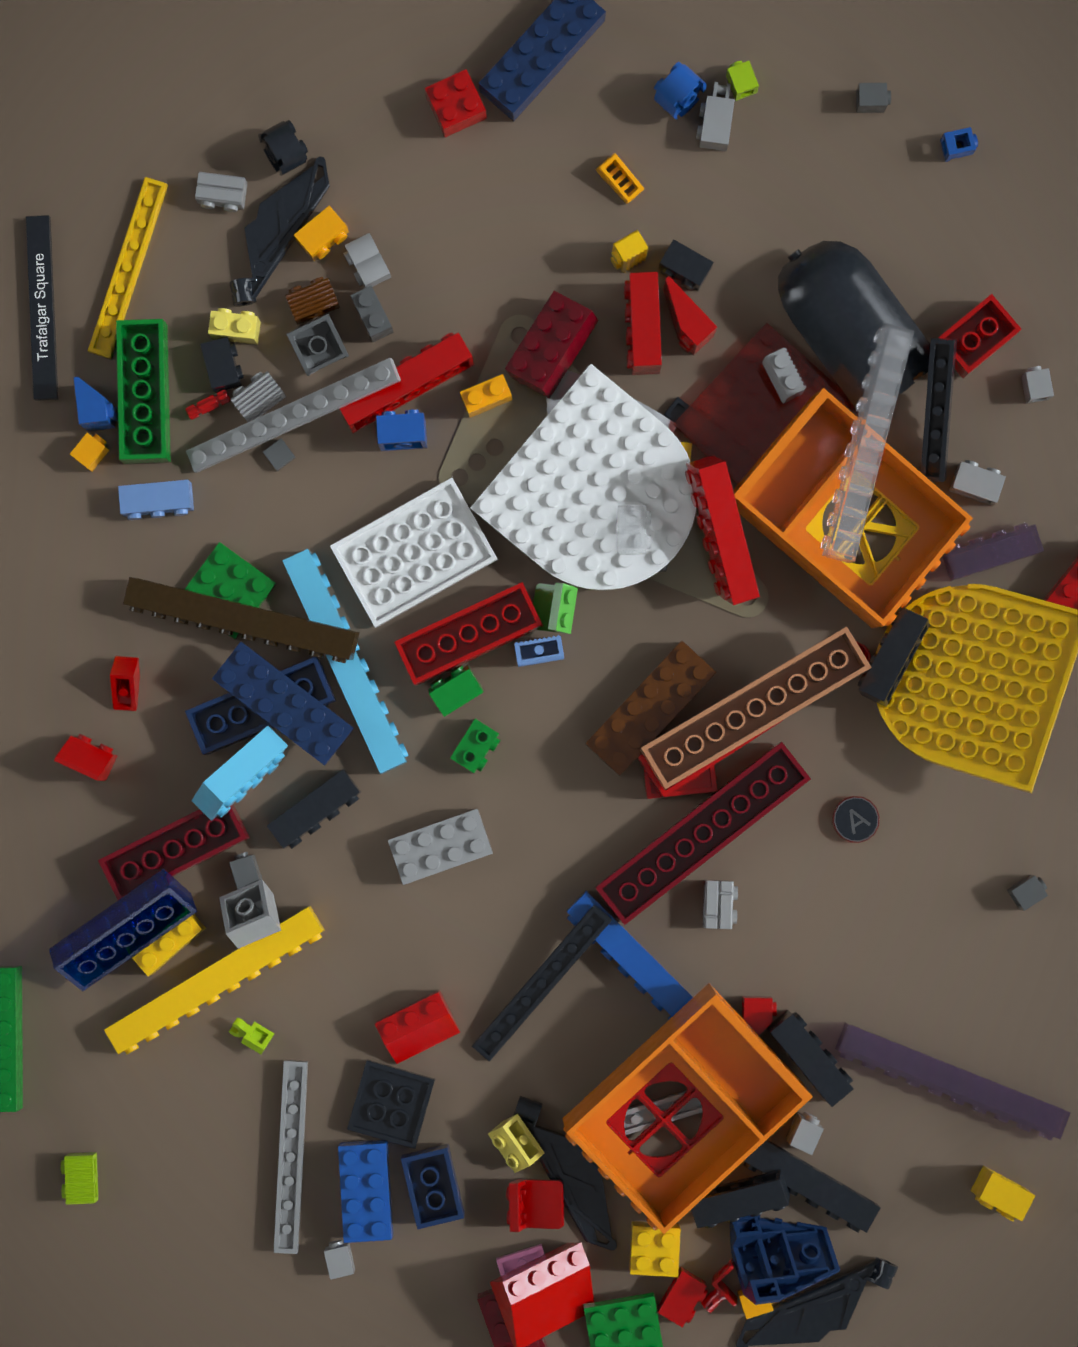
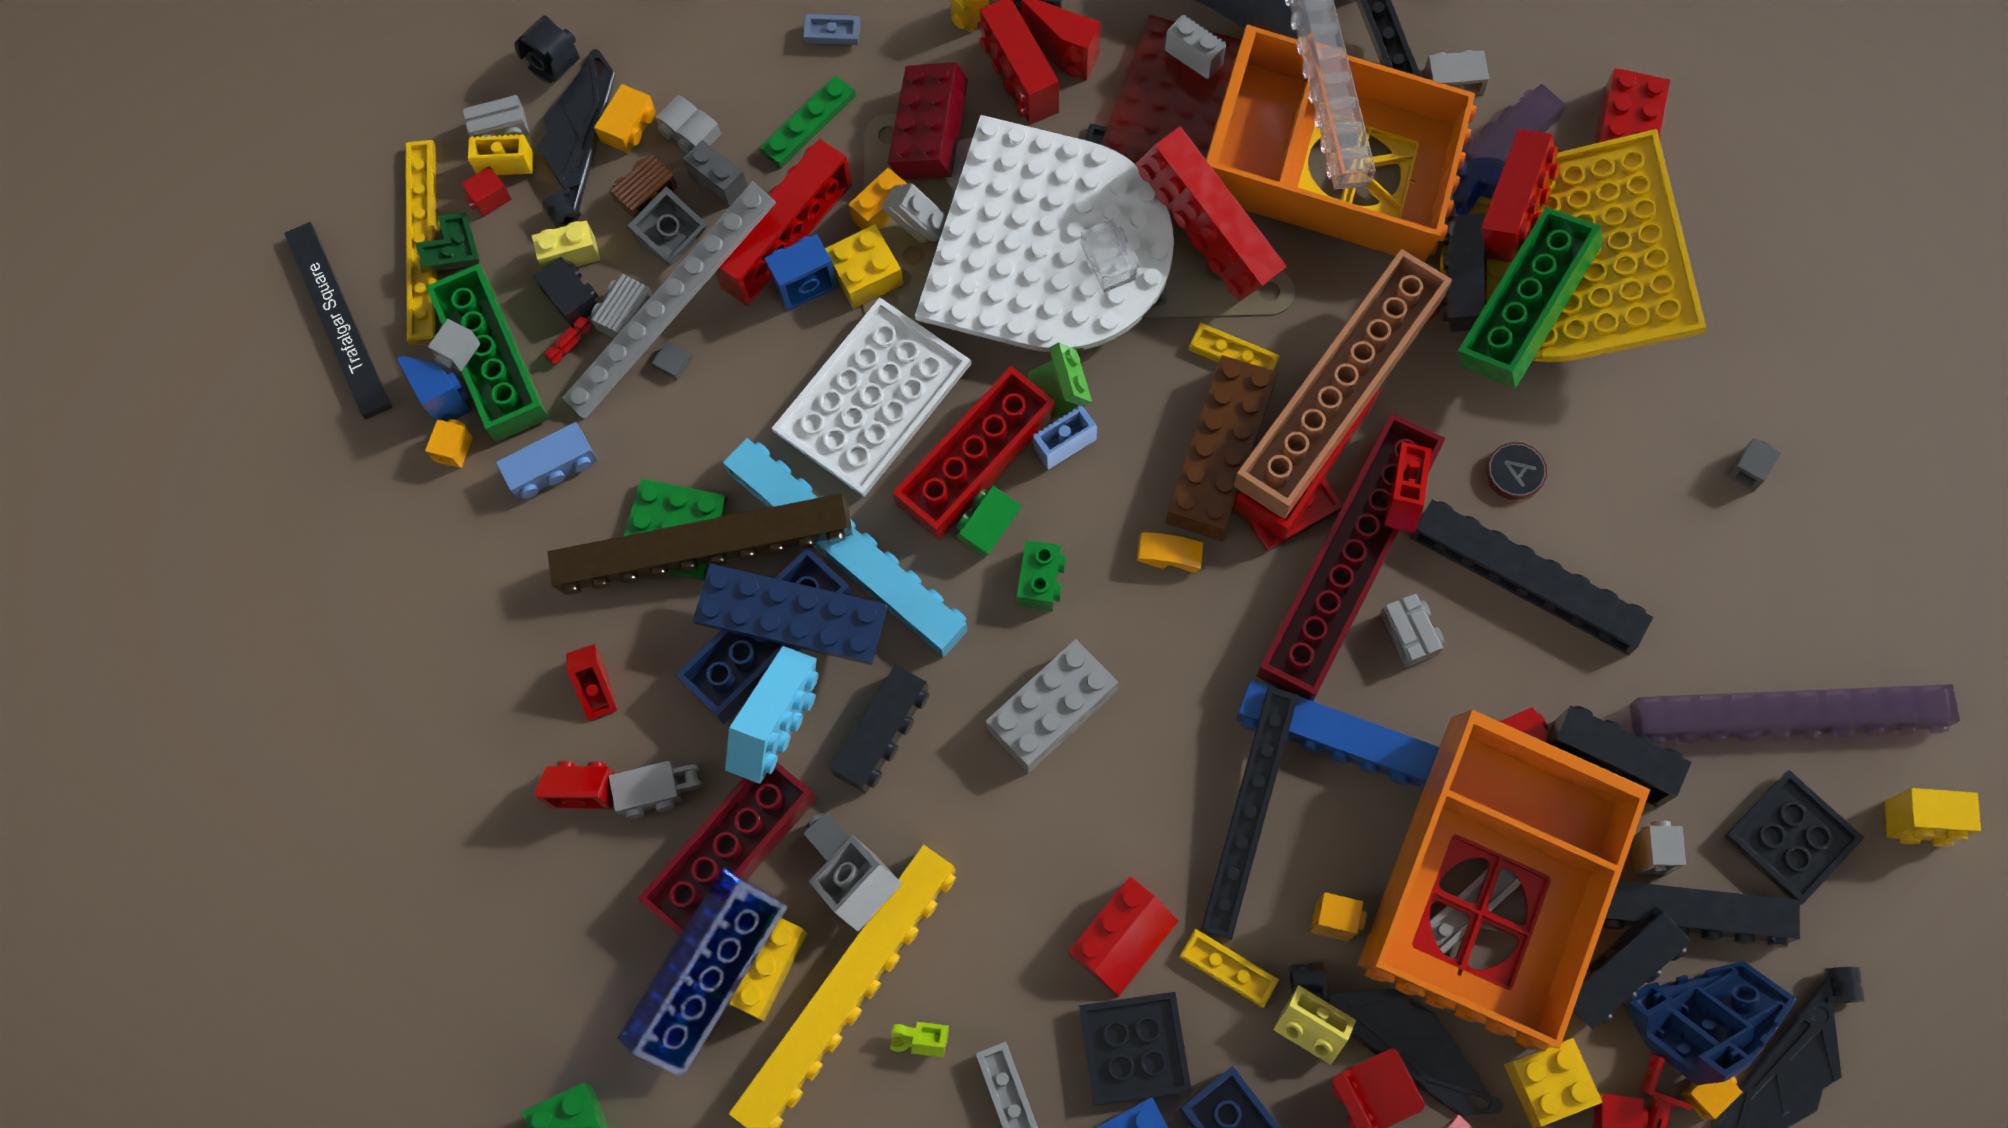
camera: 20 degrees left, 15 degrees down
none -> dark green plate [415,212,480,273]
none -> light grey brick [428,319,480,371]
none -> red brick [461,166,512,217]
none -> yellow brick [468,134,534,175]
none -> light grey brick [609,760,703,820]
none -> green plate [760,75,856,169]
none -> sand blue plate [803,14,861,45]
none -> yellow brick [825,224,904,309]
none -> light grey brick [881,183,947,243]
none -> light orange slope [1136,532,1204,573]
none -> yellow tile [1179,929,1279,1009]
none -> yellow tile [1188,322,1280,371]
none -> light orange brick [1310,892,1367,942]
none -> red slope [1384,442,1432,533]
none -> black brick [1410,499,1653,656]
none -> clear blue brick [1452,157,1505,215]
none -> green brick [1458,207,1603,389]
none -> red brick [1481,129,1560,263]
none -> black plate [1724,770,1865,905]

